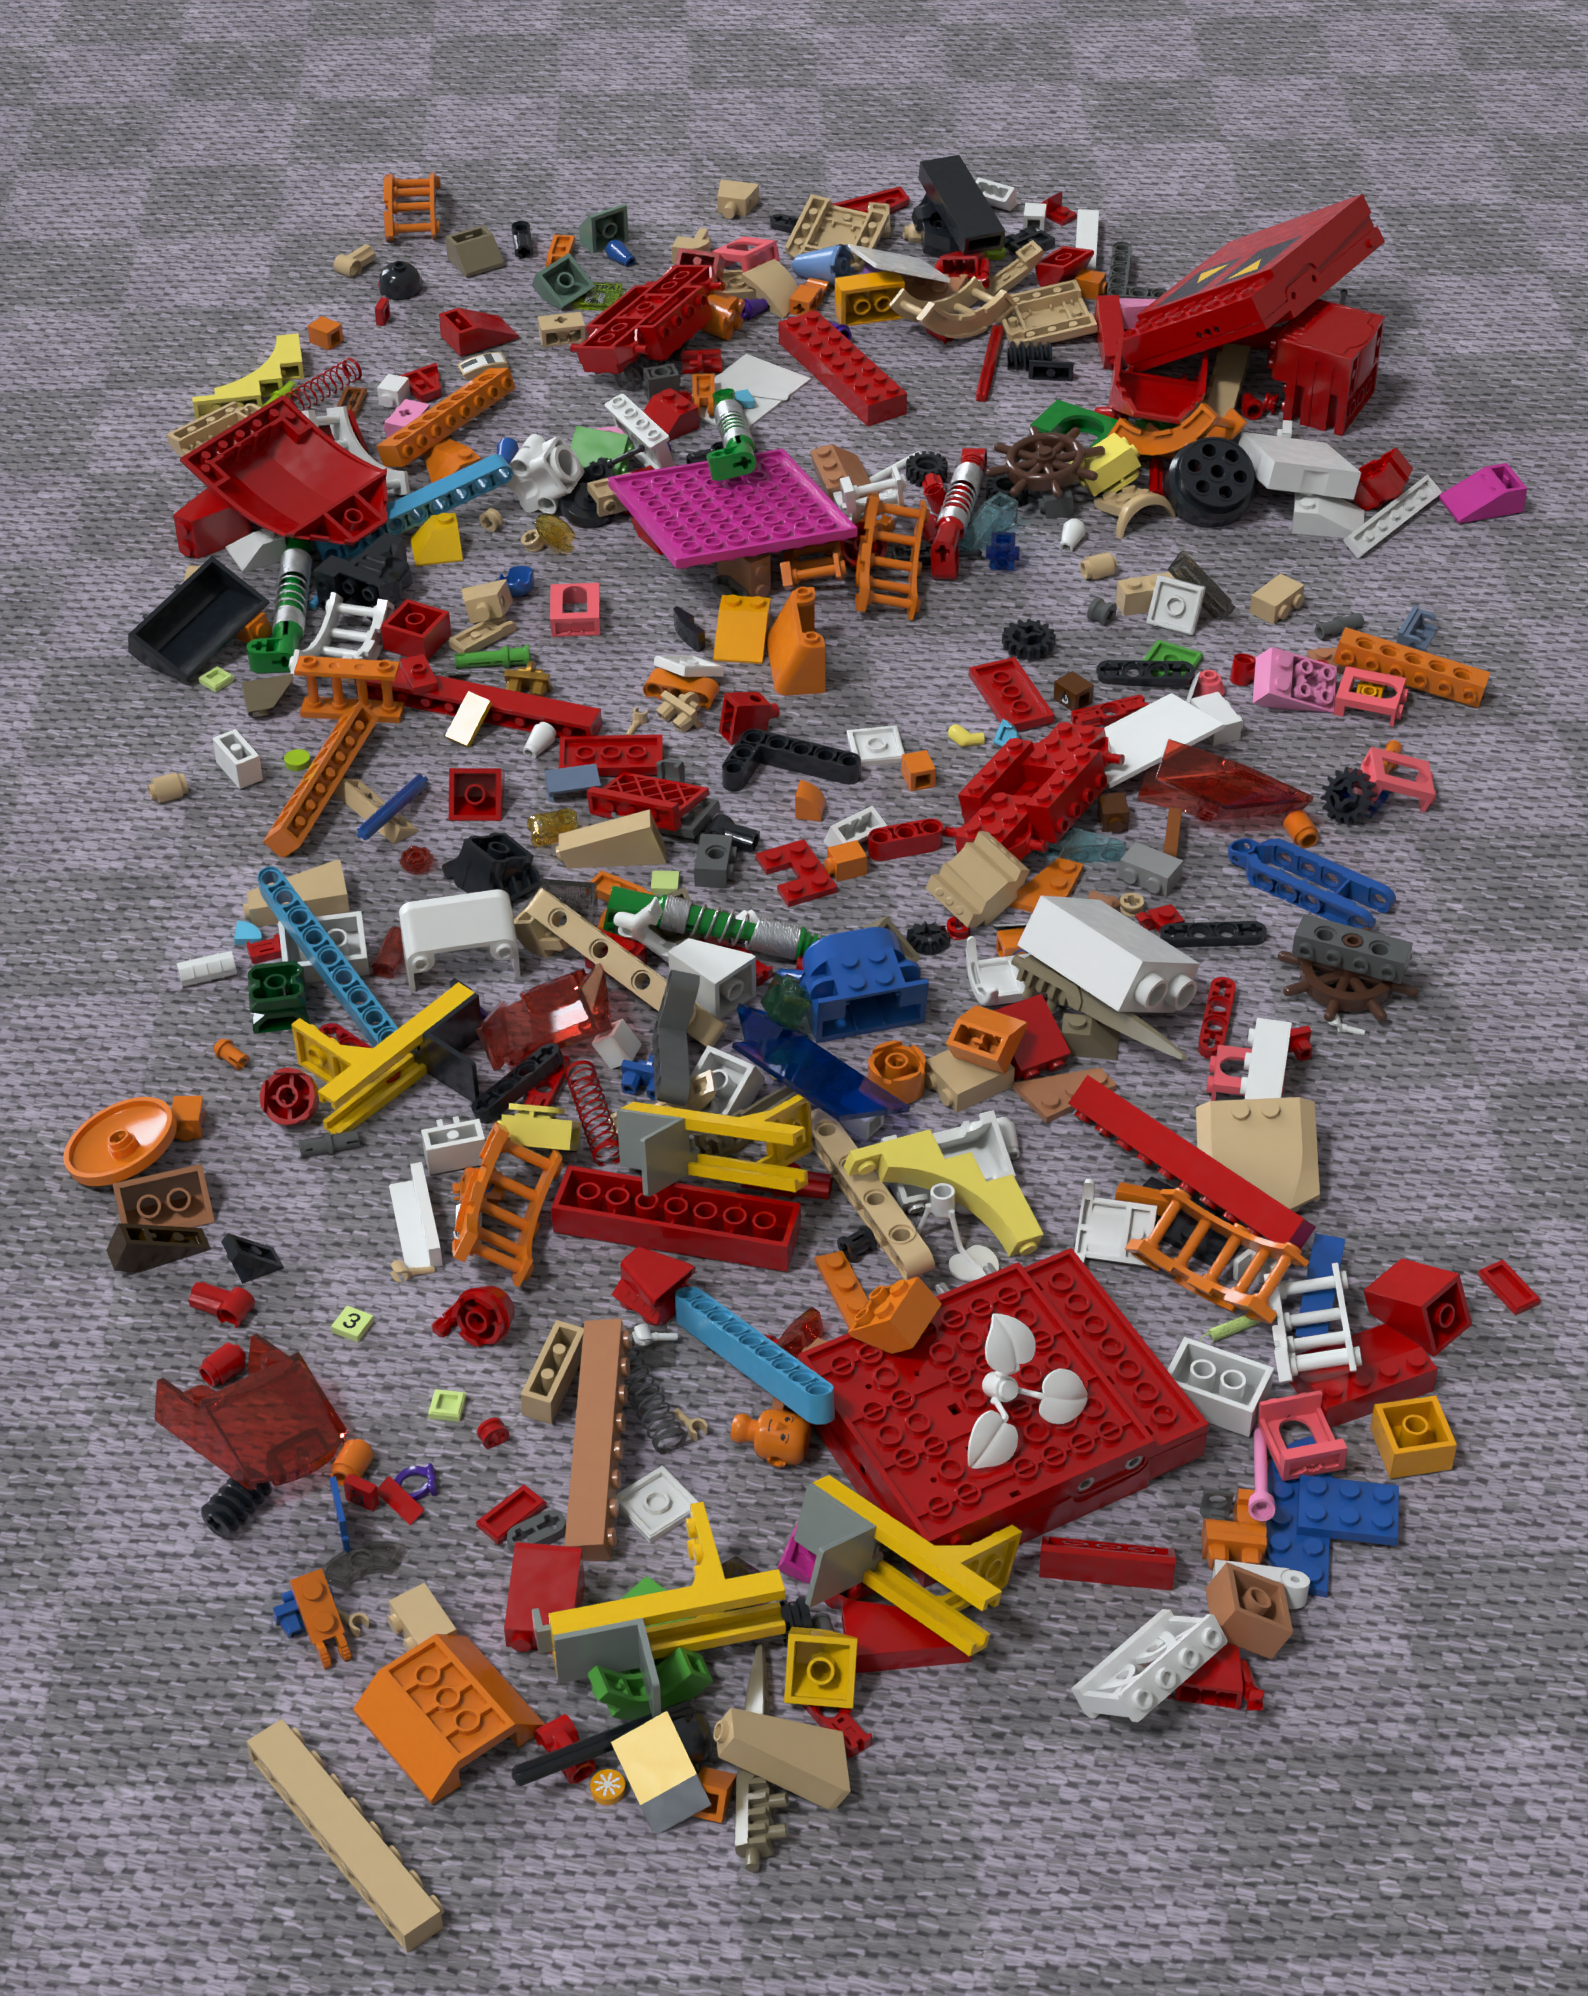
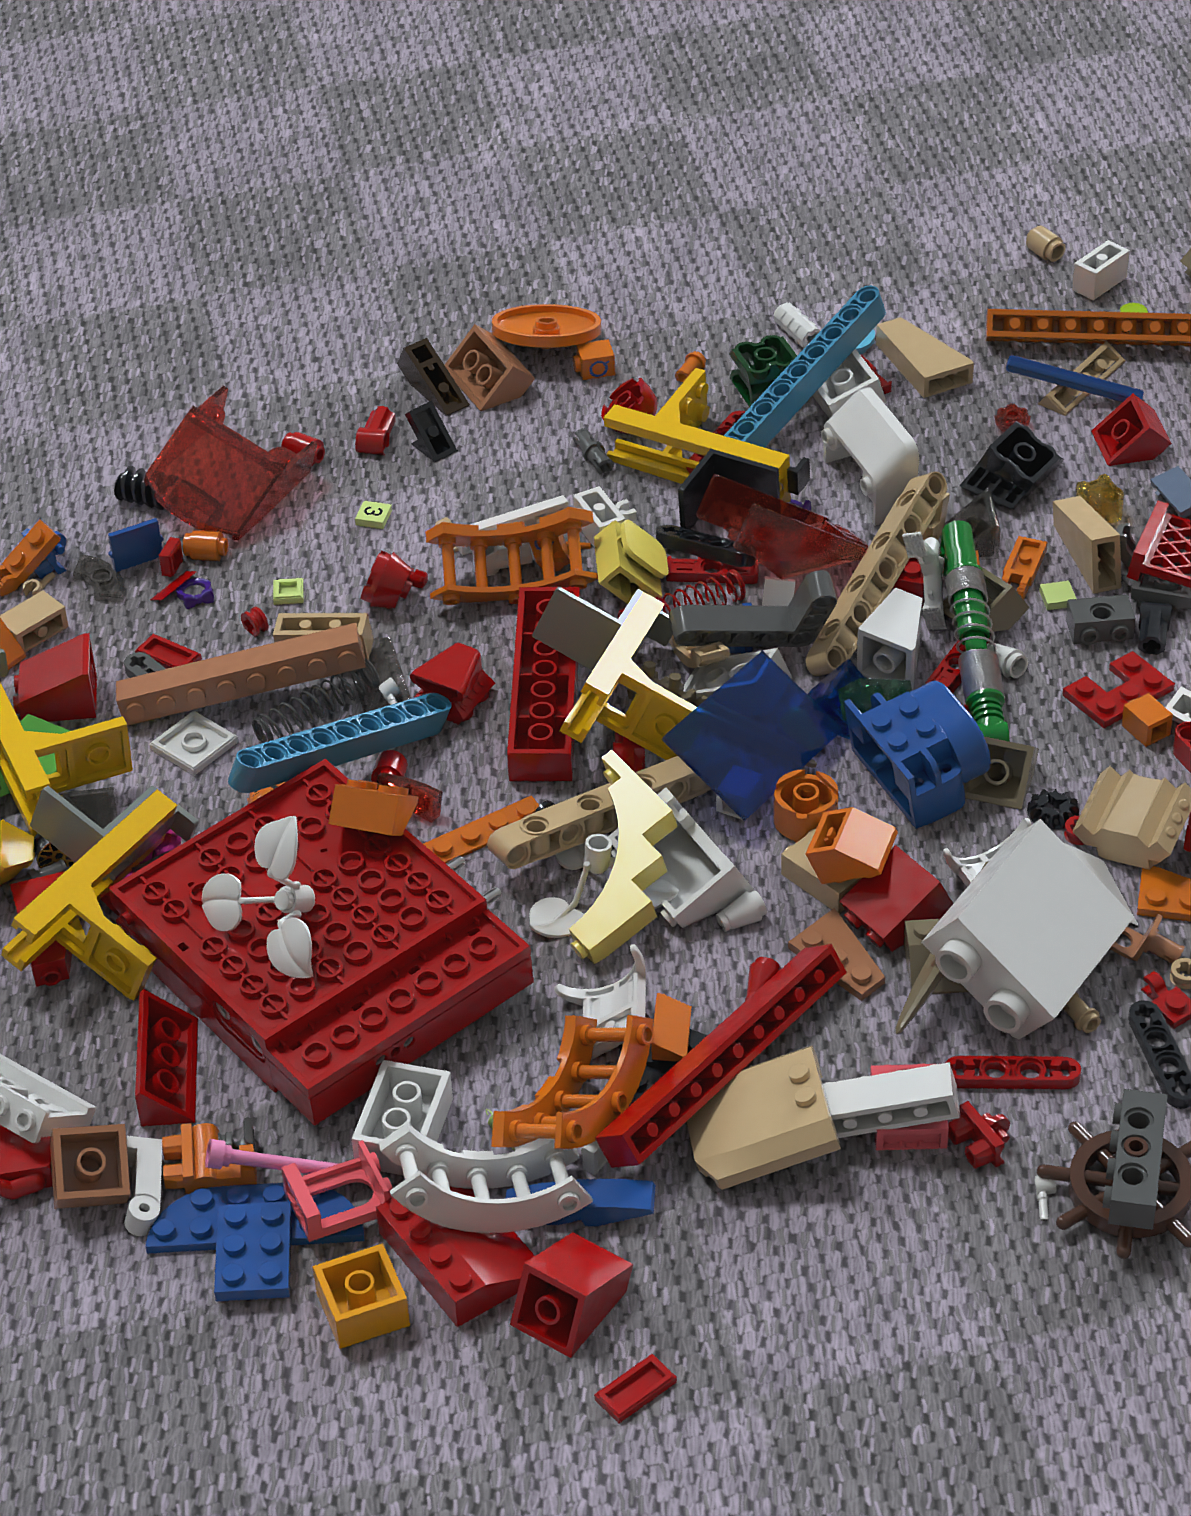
camera: 80 degrees right, 0 degrees up
none -> red cone [745,957,781,1001]

